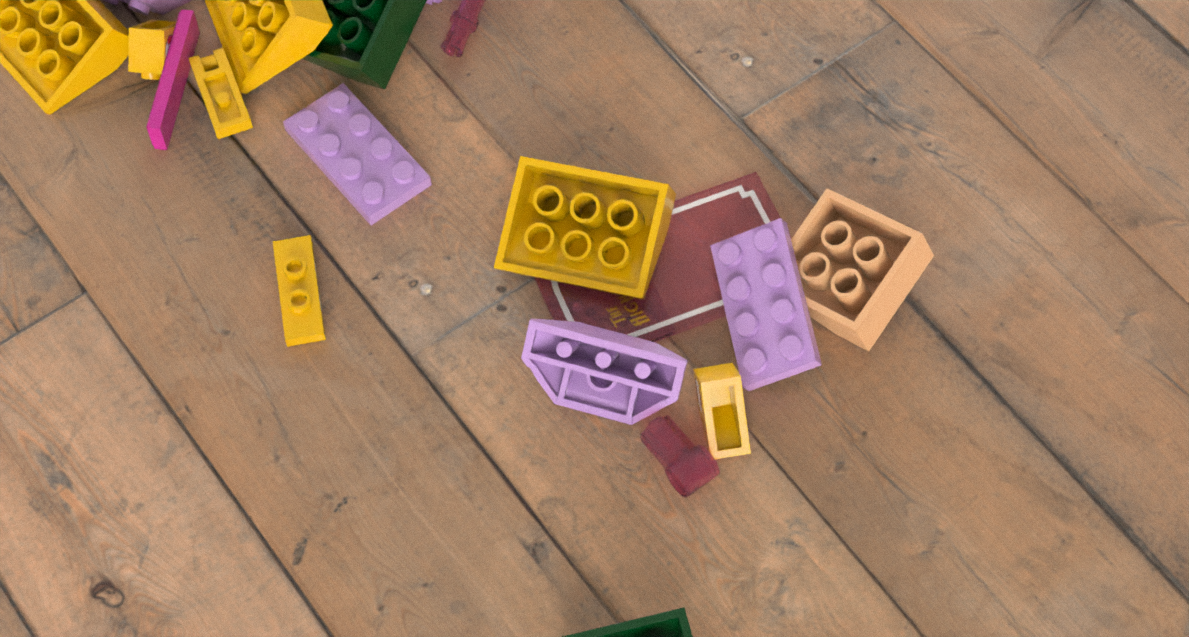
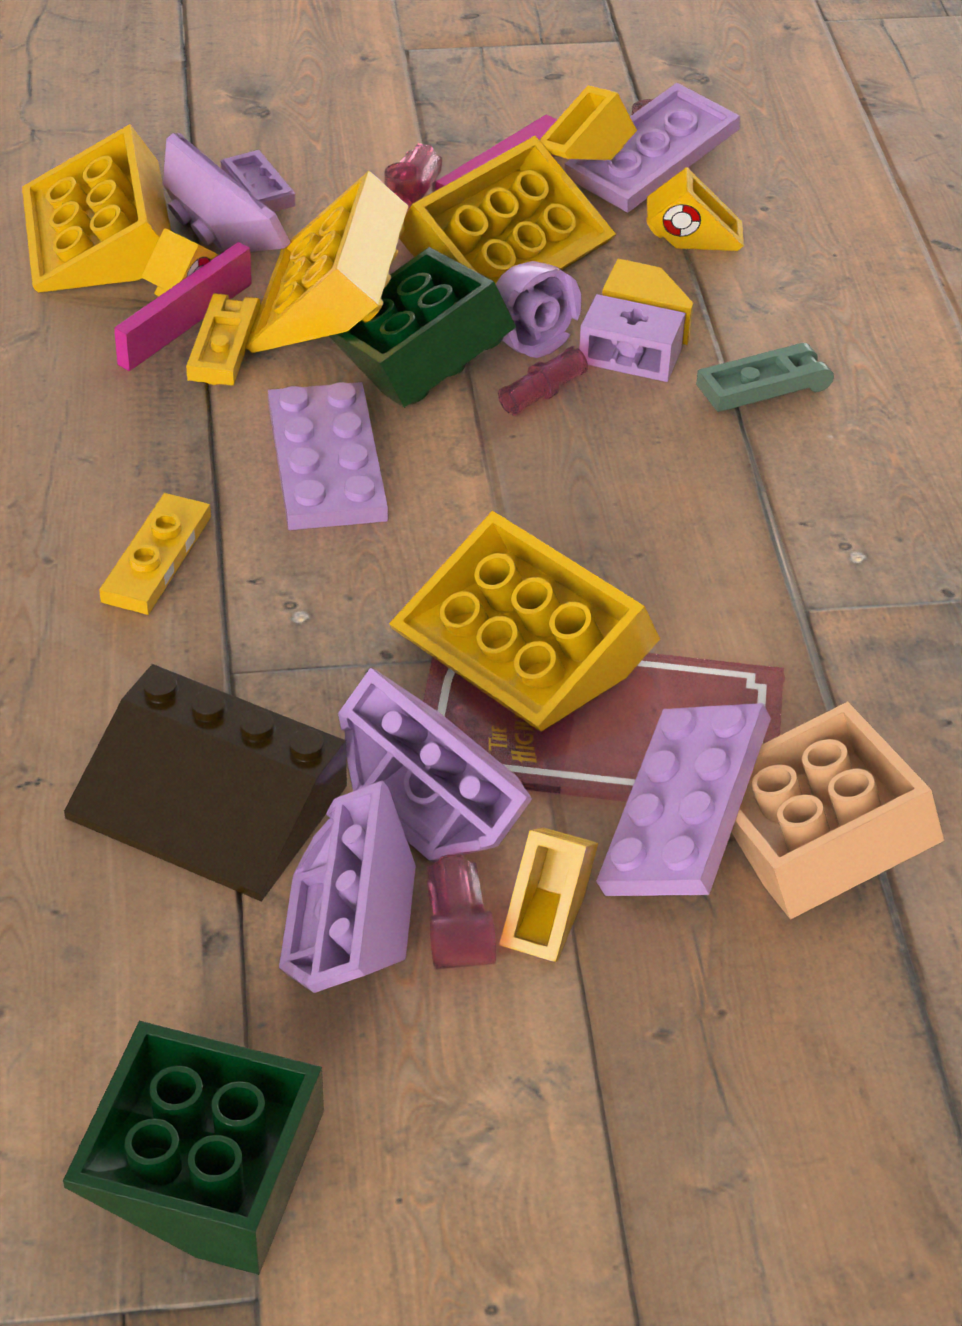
camera: 25 degrees right, 15 degrees down
none -> dark brown slope [64,664,347,902]
none -> lavender wedge [279,781,416,993]

